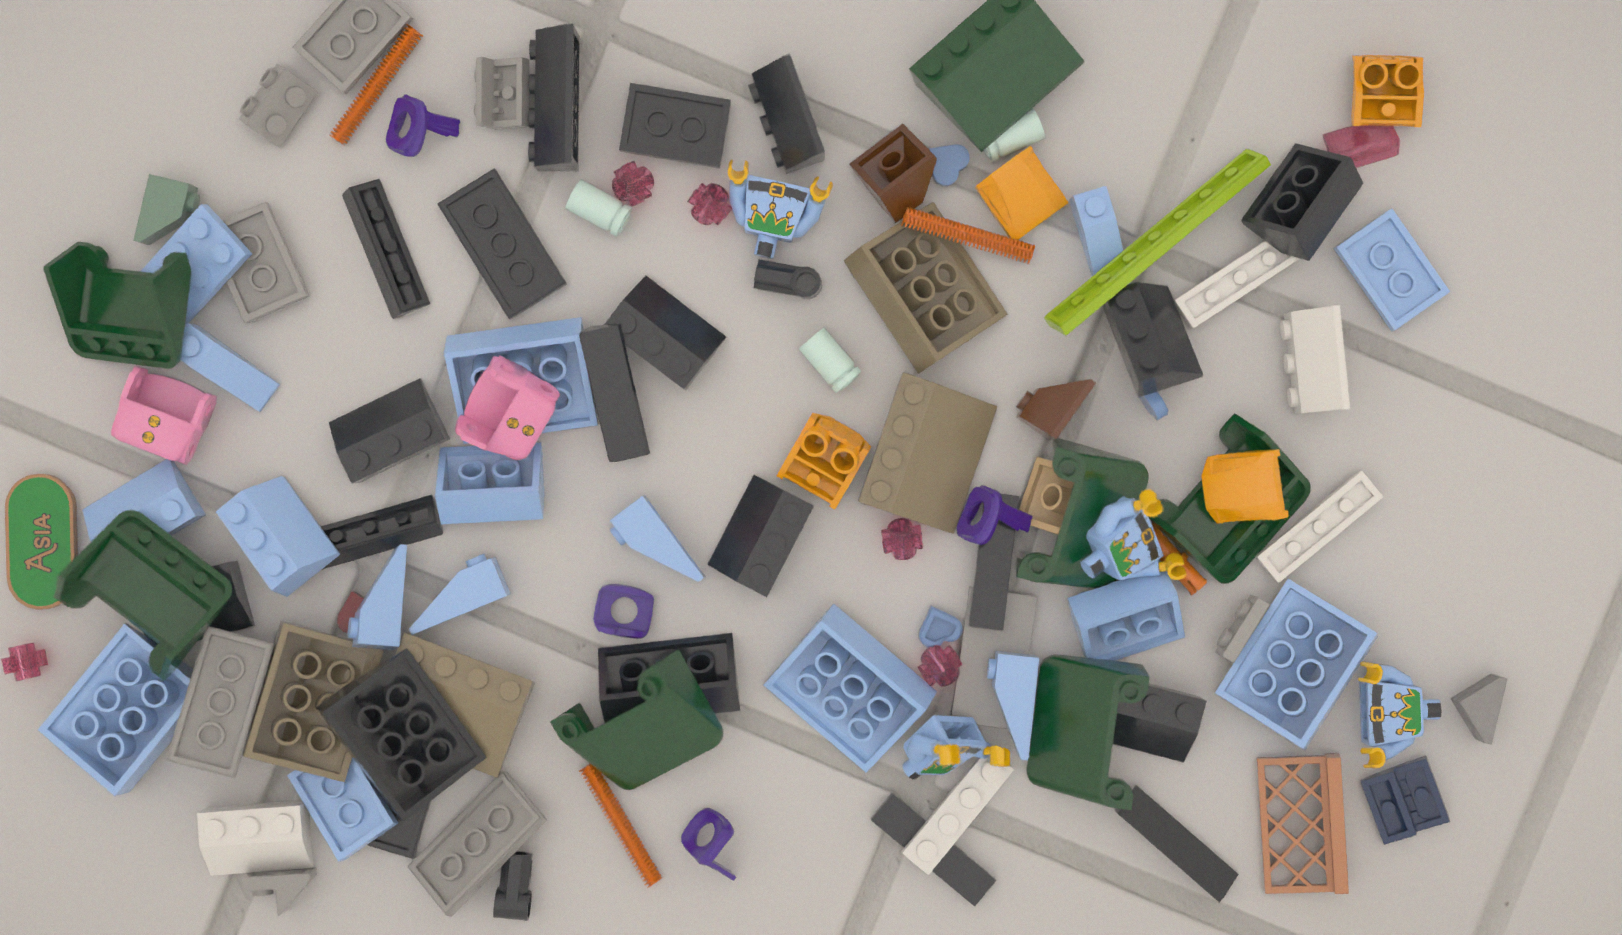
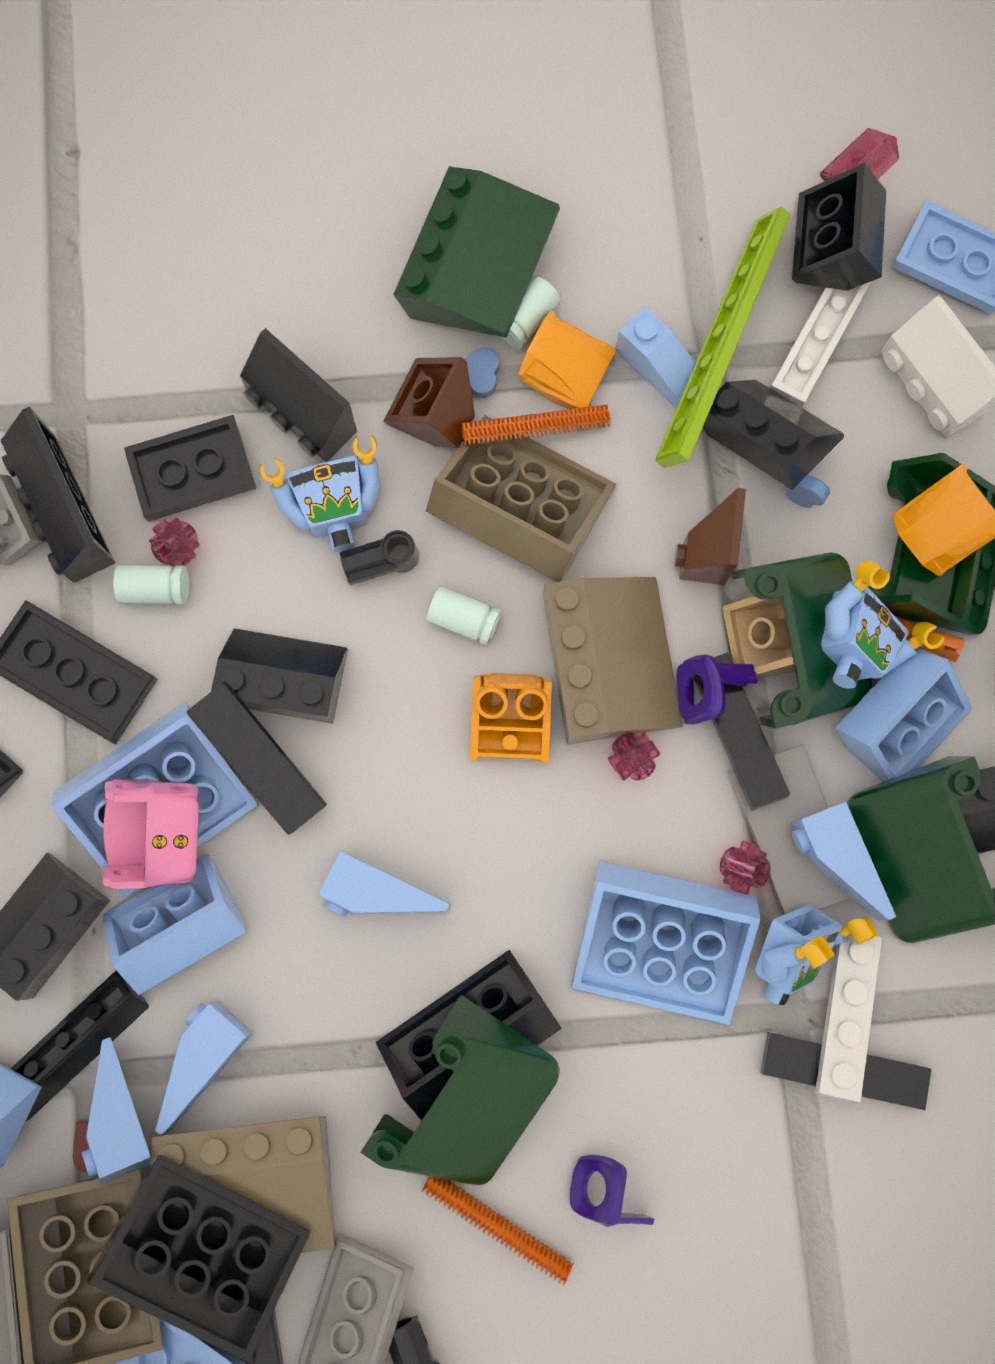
camera: 30 degrees left, 10 degrees down
dark purple piece [593,584,654,639] -> none
clear pink gear [687,183,732,225] -> none
black slope [707,475,814,597] -> none
medium blue tile [919,606,963,648] -> none
light orange slope [1351,55,1424,127] -> none

